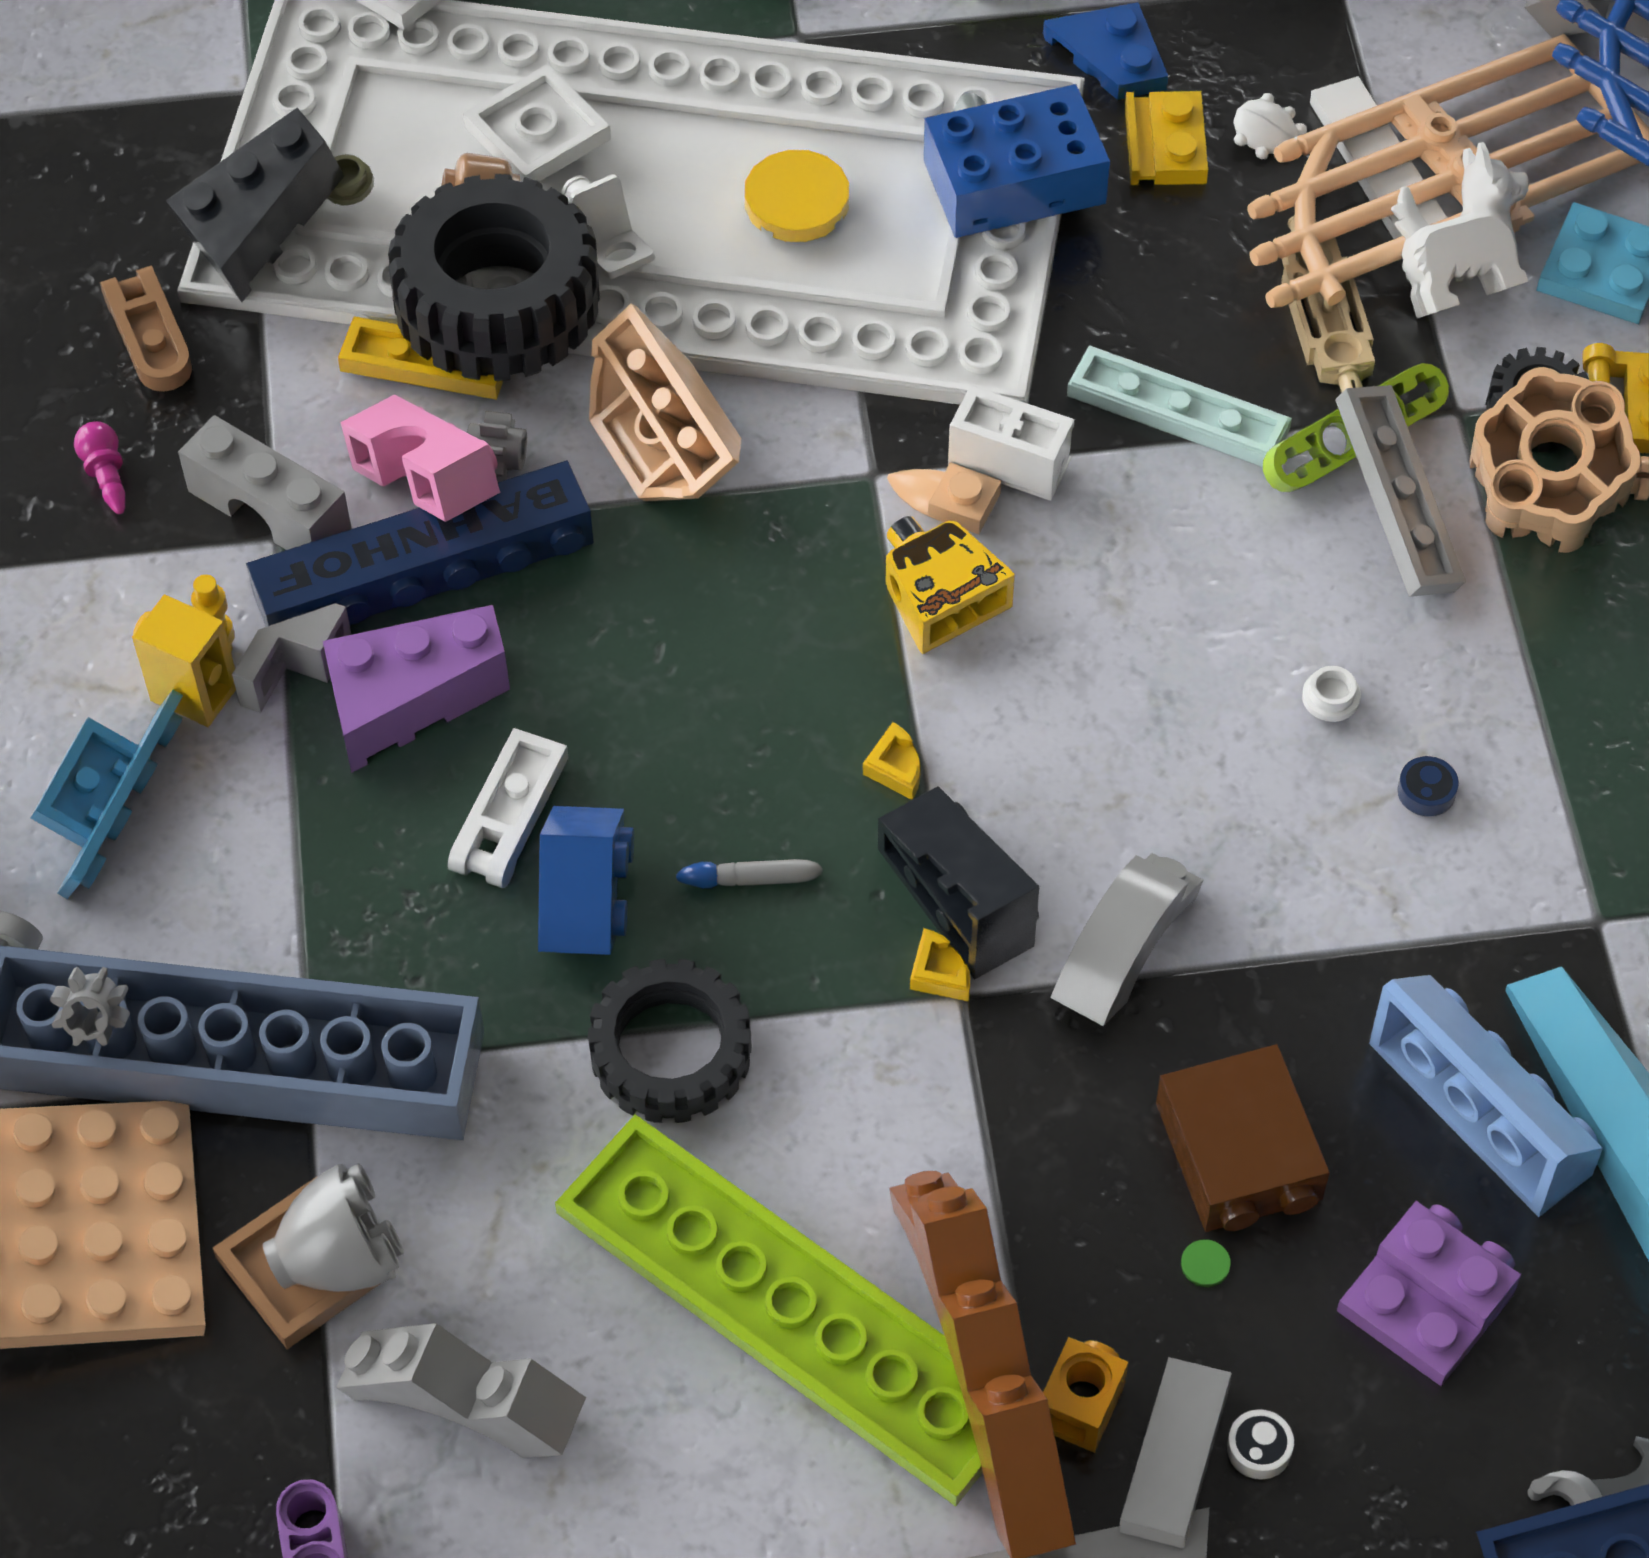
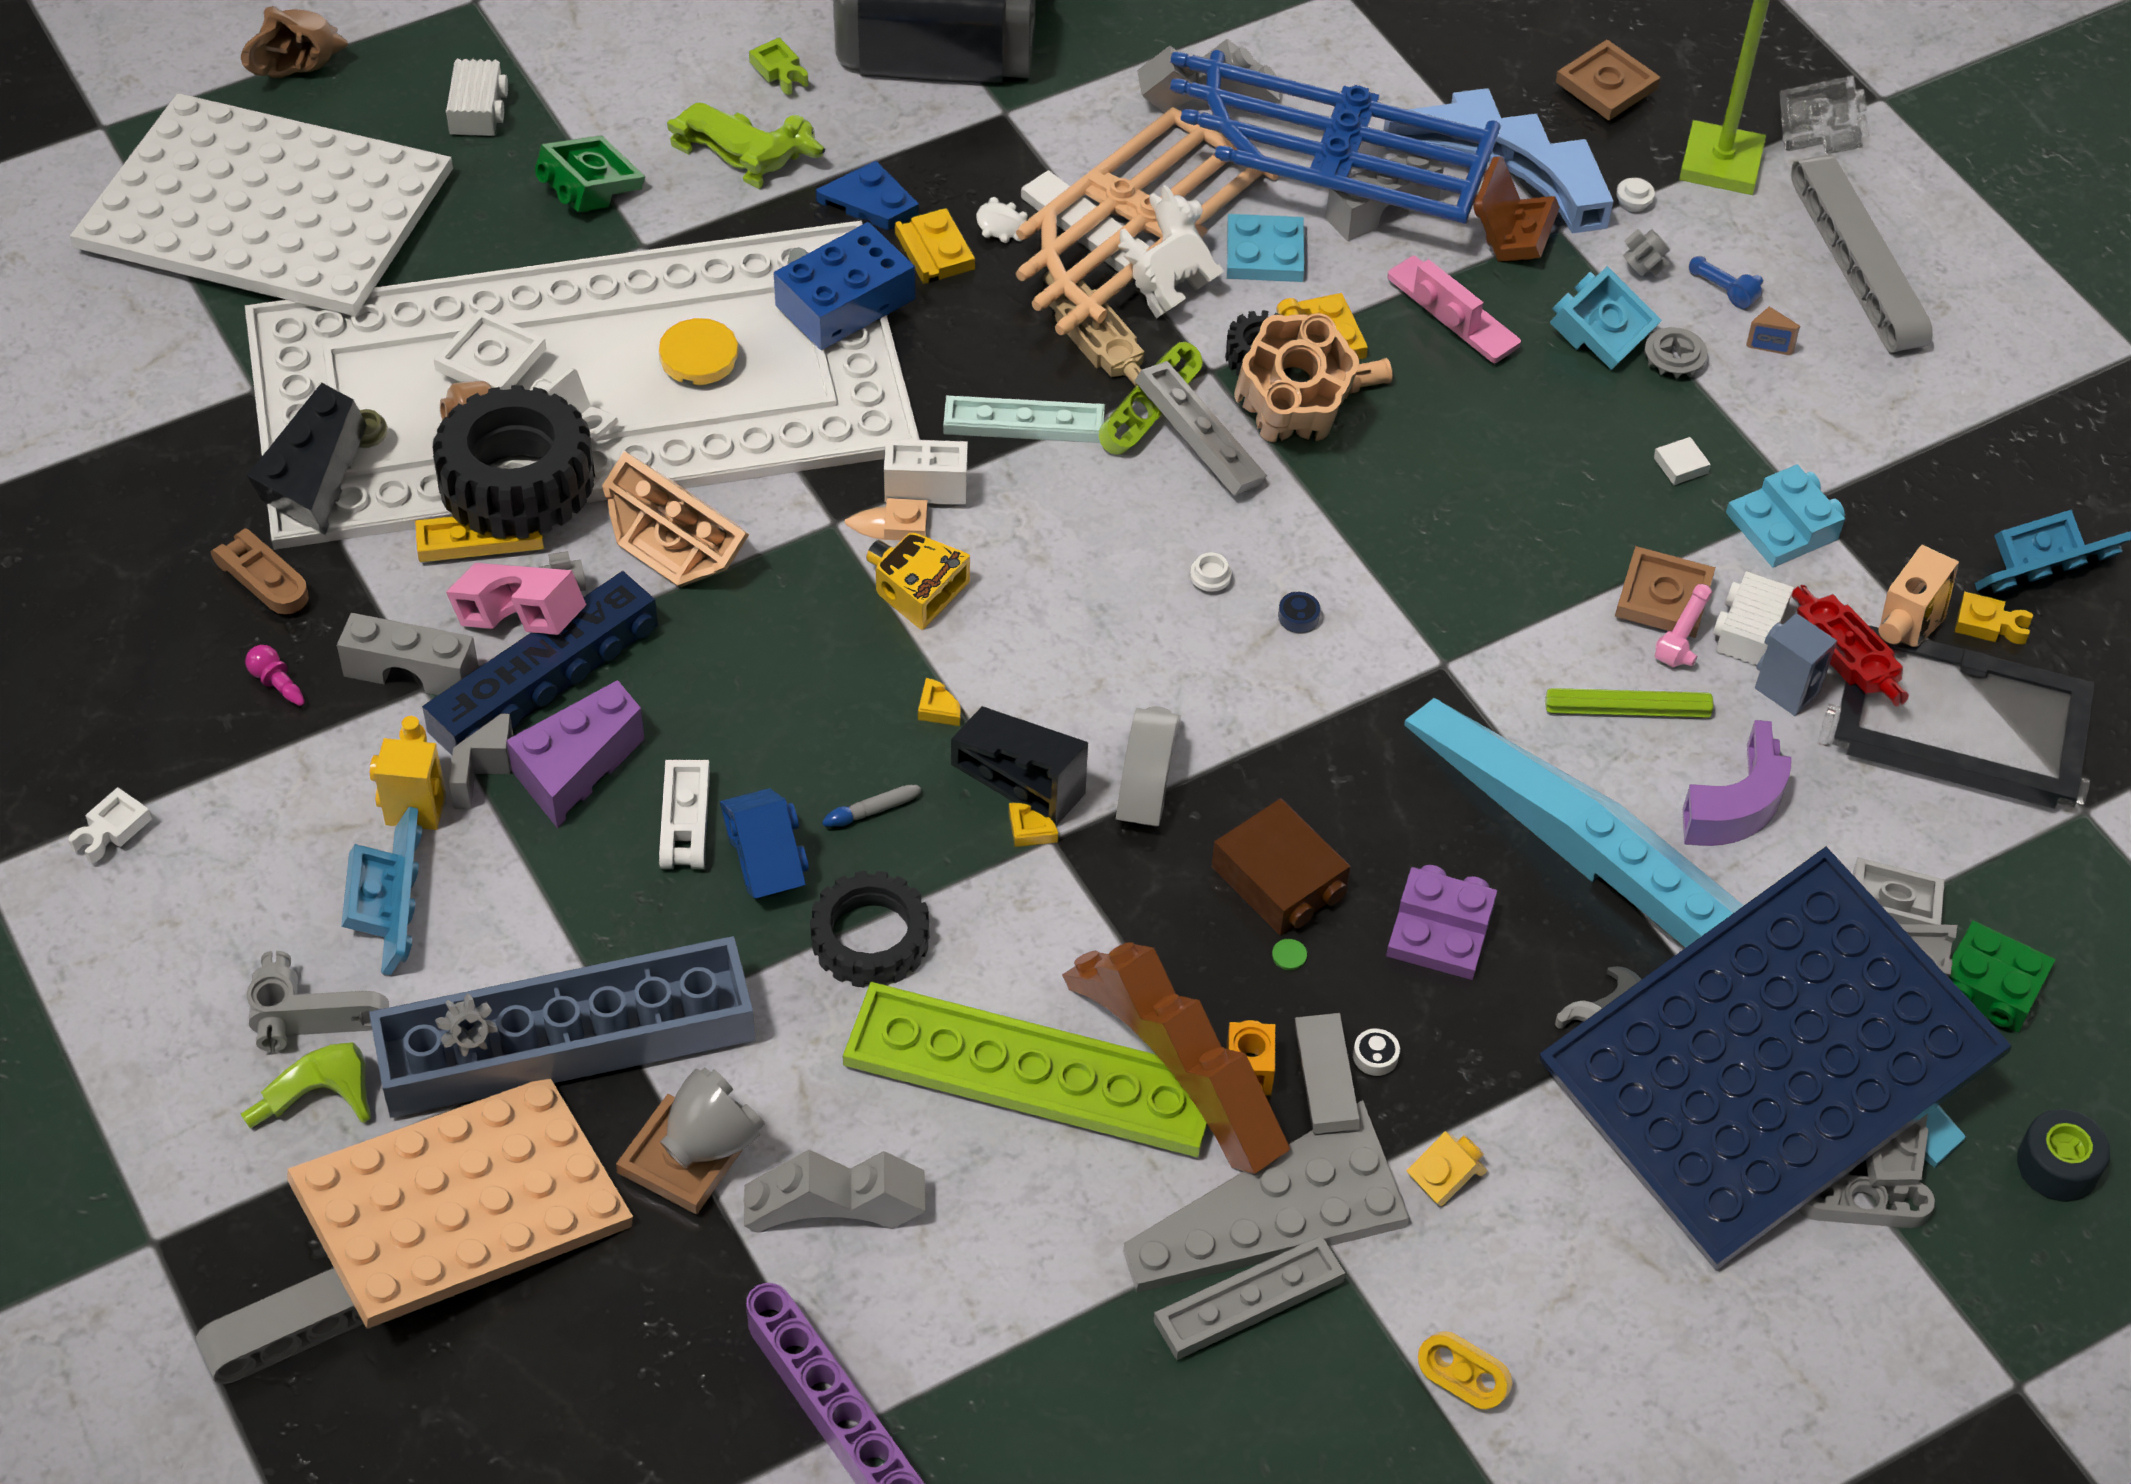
camera: 25 degrees left, 5 degrees down
light blue slope [1369,975,1603,1217] -> none

